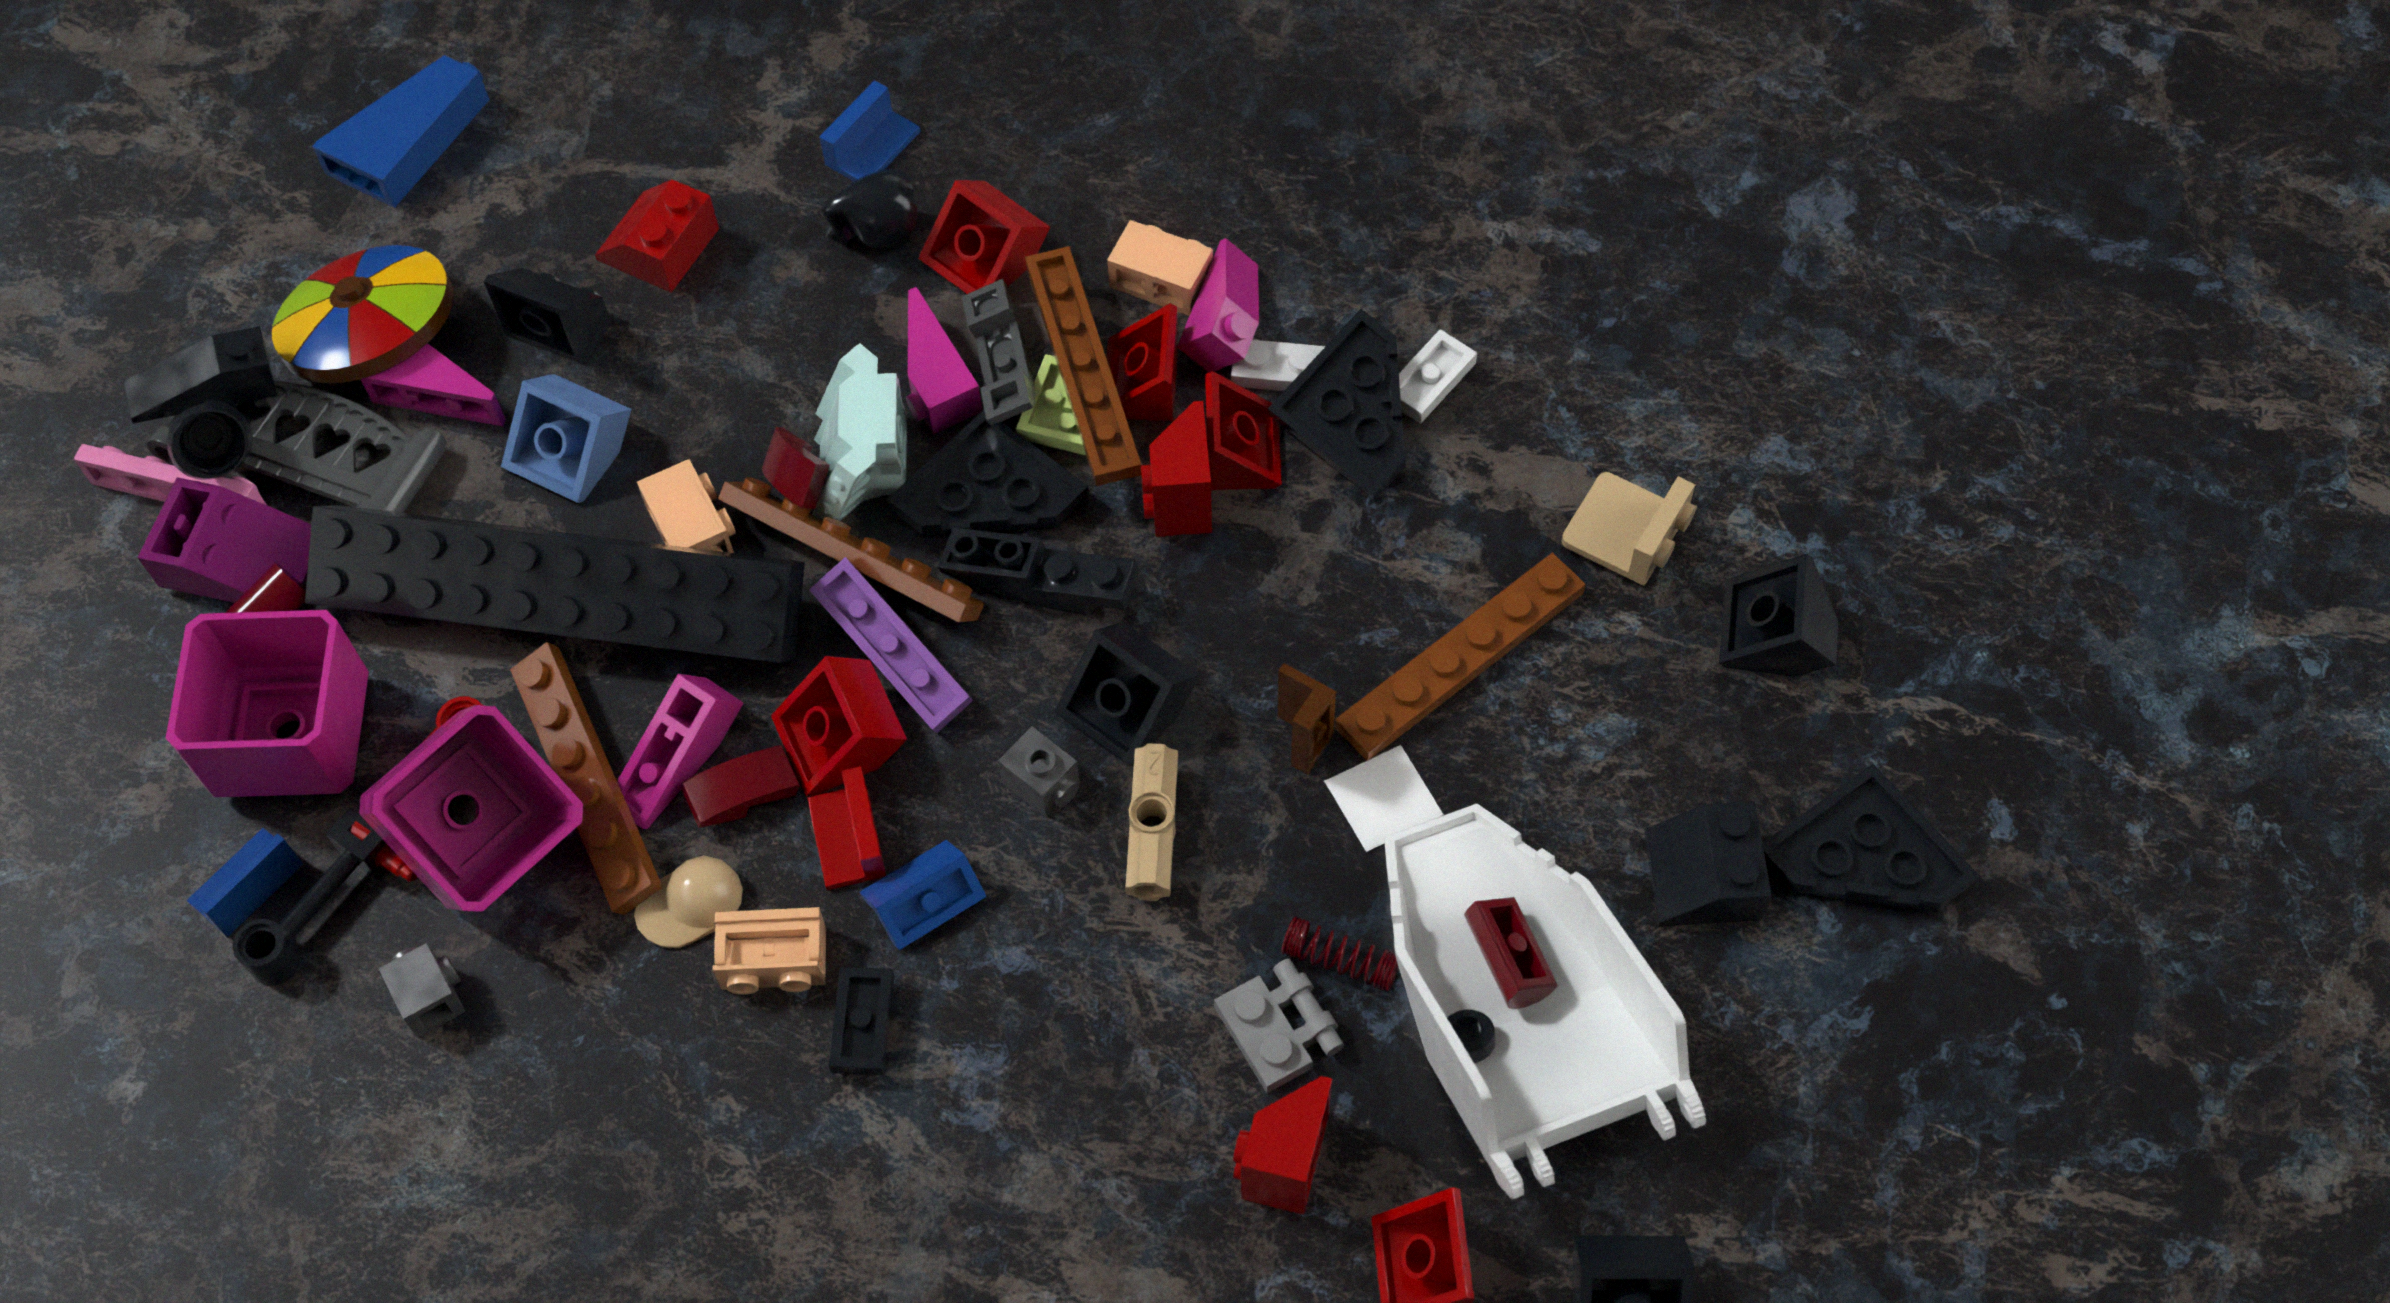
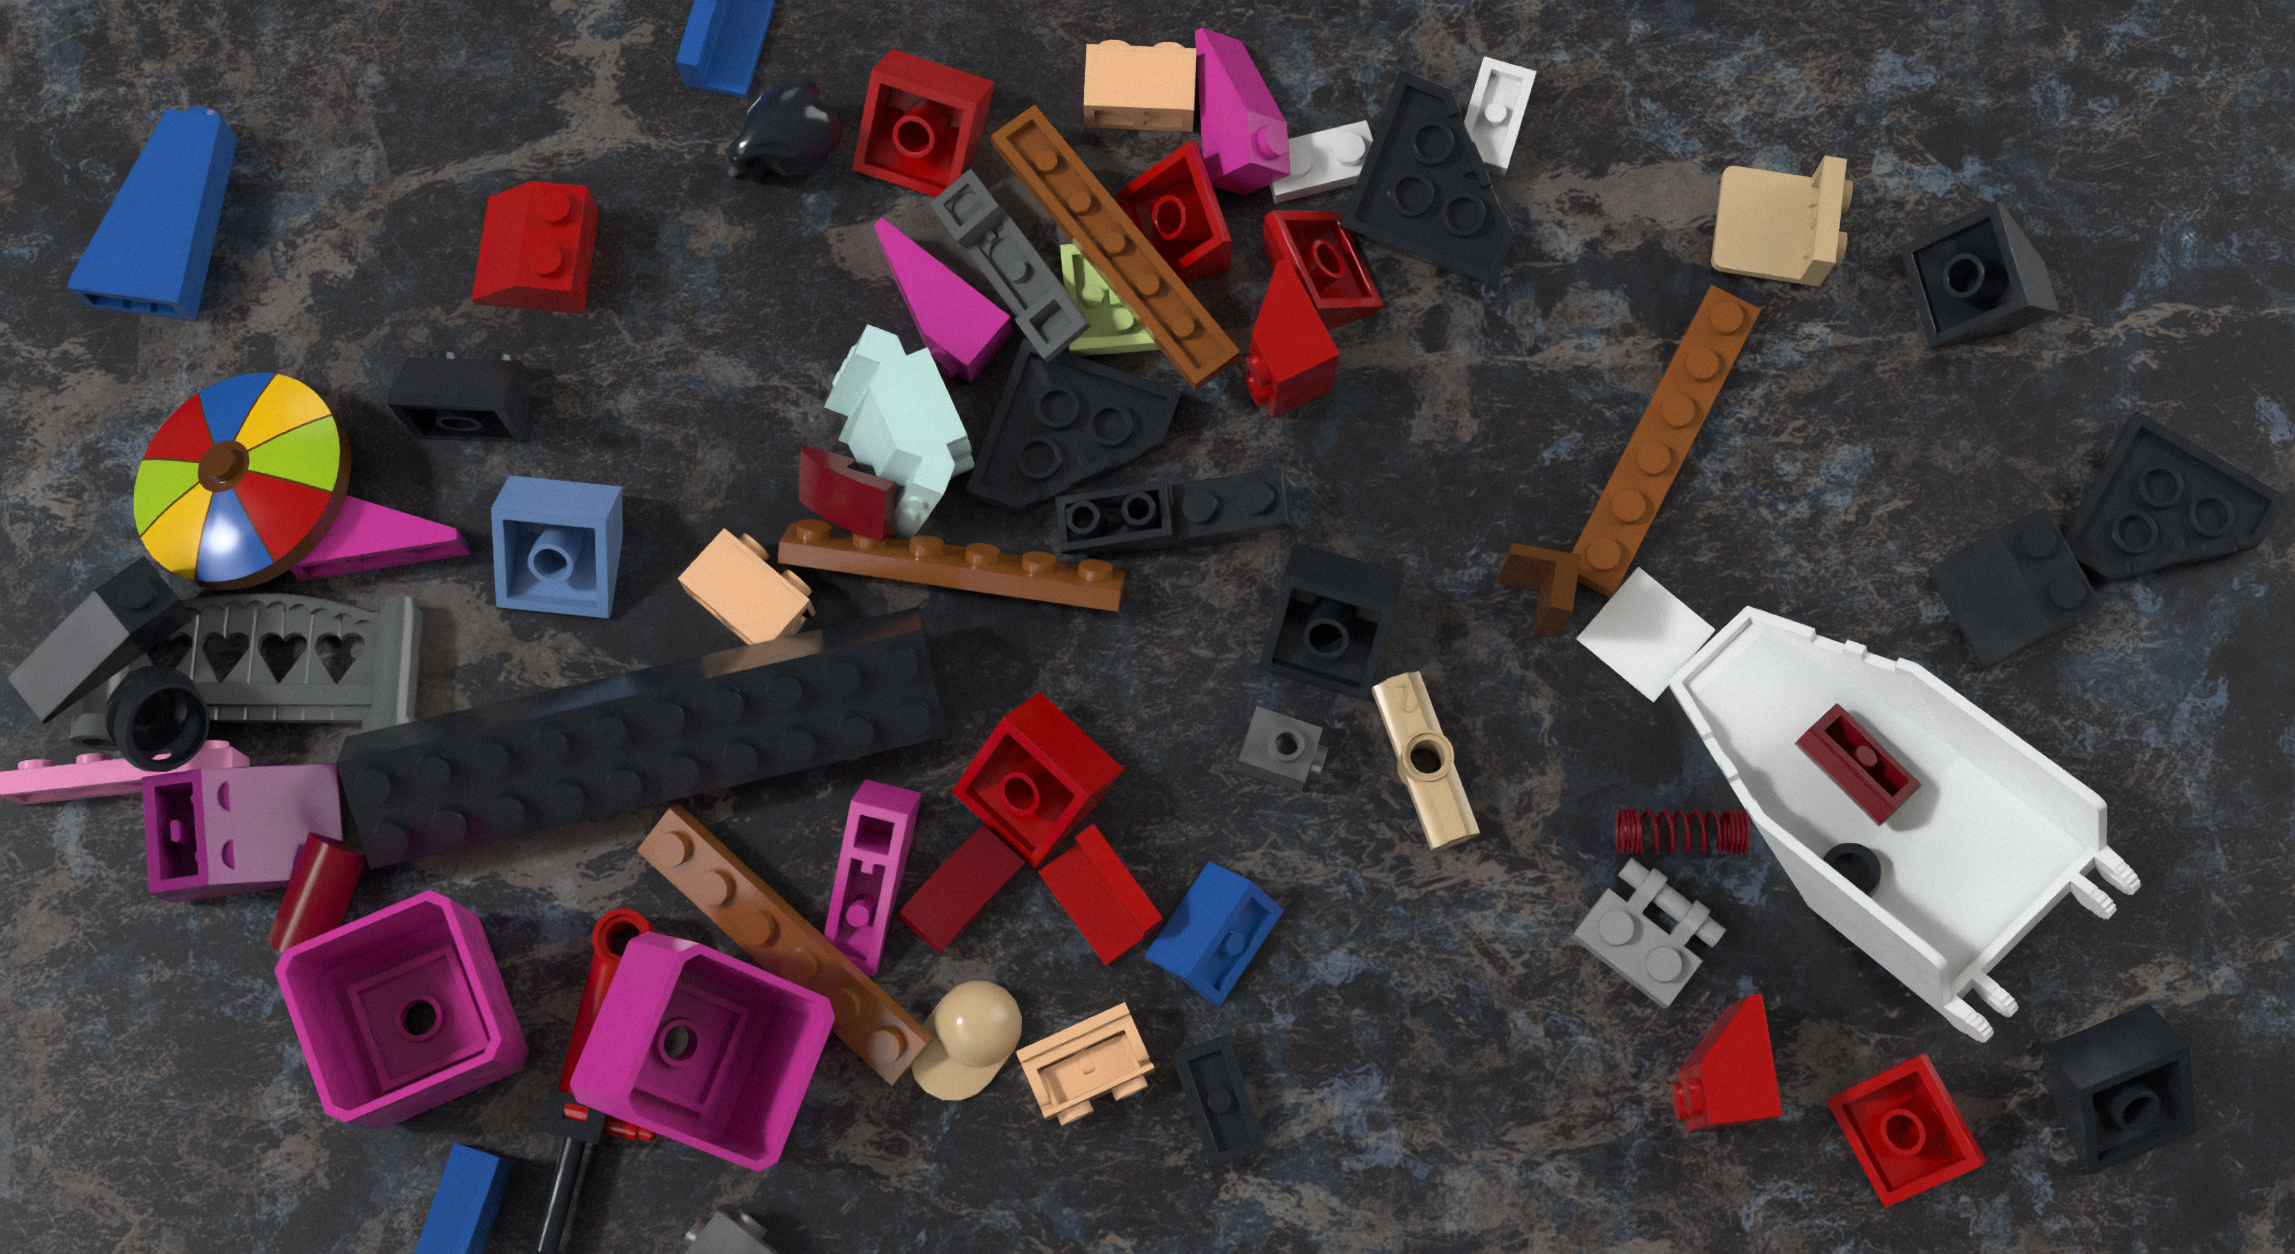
camera: 25 degrees left, 15 degrees up
medium lavender plate [809,557,974,733] -> none

